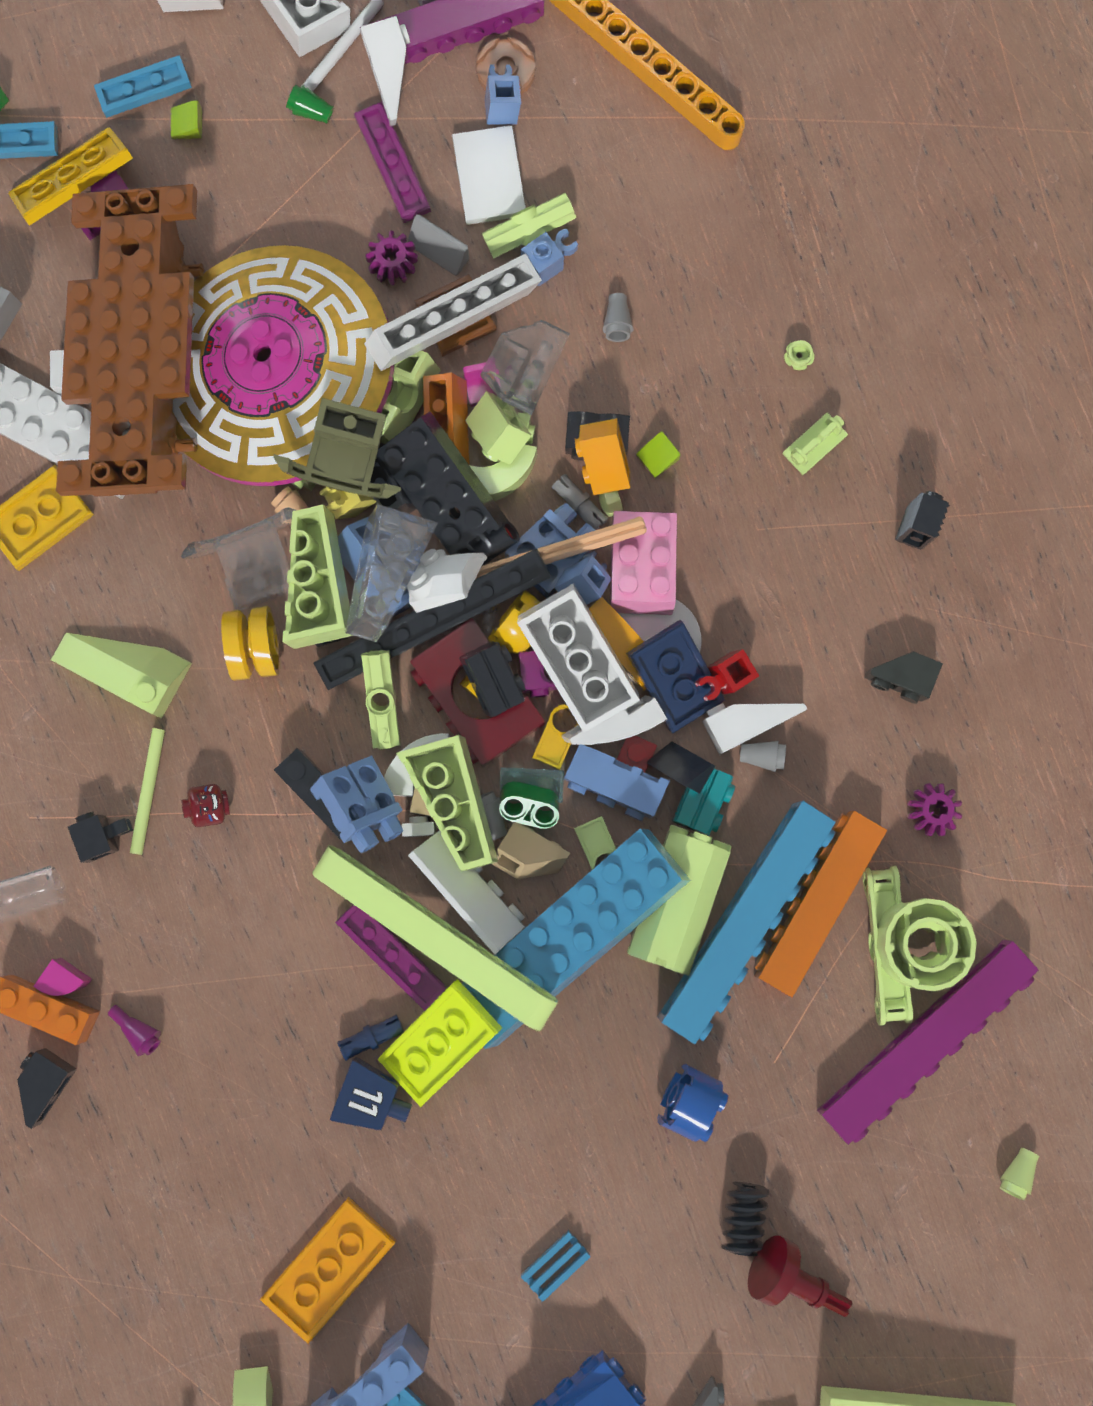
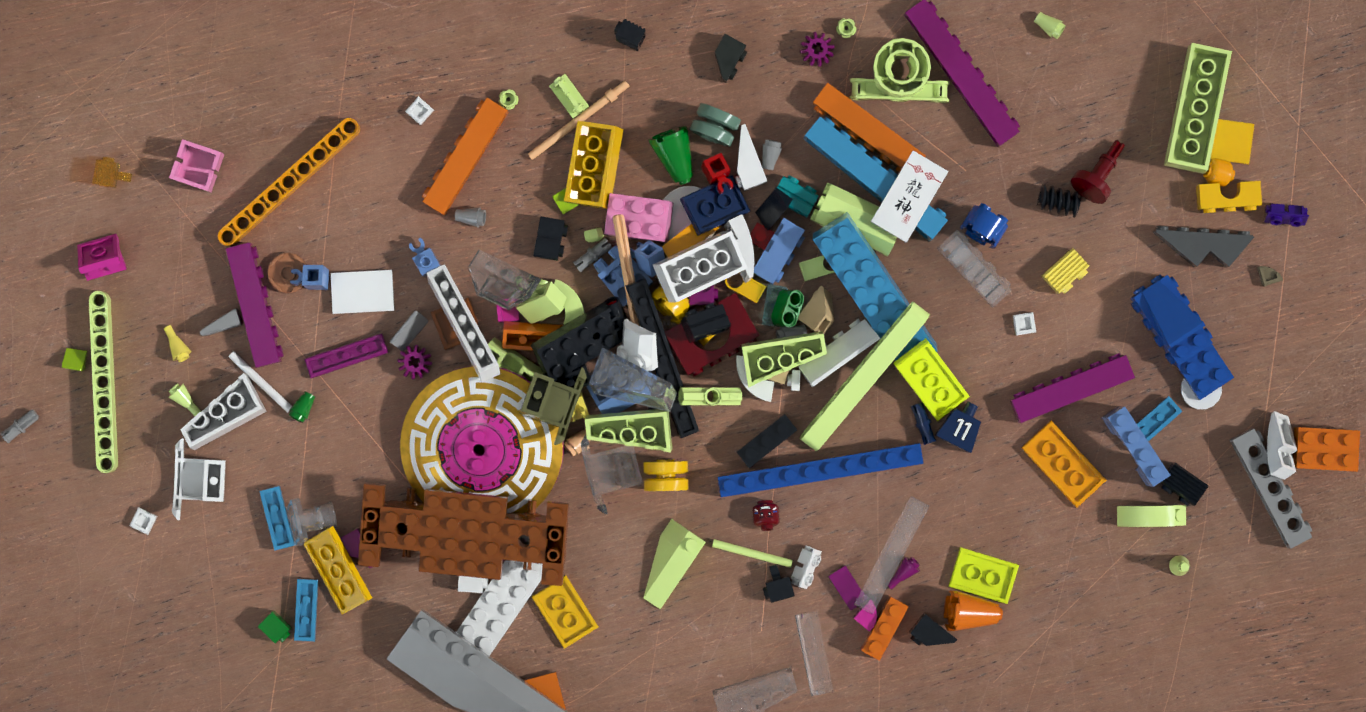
camera: 85 degrees left, 5 degrees up
lime slope [171,101,202,139] -> none
medium blue hips [310,755,403,853] -> none
magenta tile [335,904,448,1011] -> none
white slope [361,16,410,126] -> none
yellowish green piece [482,193,576,258] -> none
dark azure tile [521,1230,591,1302] -> none
light orange brick [575,418,631,495] -> none
none -> clear plant [286,498,337,547]
none -> white tile [405,96,434,125]
none -> orange brick [422,98,509,216]
none -> light nougat bar [528,80,630,160]
none -> yellow slope [564,121,624,209]
none -> green cone [648,126,693,185]
none -> sand green wheel [689,103,741,147]
none -> blue brick [717,443,924,497]
none -> white hinge [790,545,822,589]
none -> magenta tile [828,565,868,611]
none -> yellowish green plate [836,18,856,38]
none -> clear plate [854,496,929,614]
none -> white tile [871,151,949,243]
none -> clear wedge [936,230,1012,308]
none -> orange cone [944,590,1003,631]
none -> neon yellow tile [948,547,1019,604]
none -> magenta brick [1010,353,1135,423]
none -> white tile [1012,312,1036,335]
none -> light yellow brick [1041,248,1089,294]

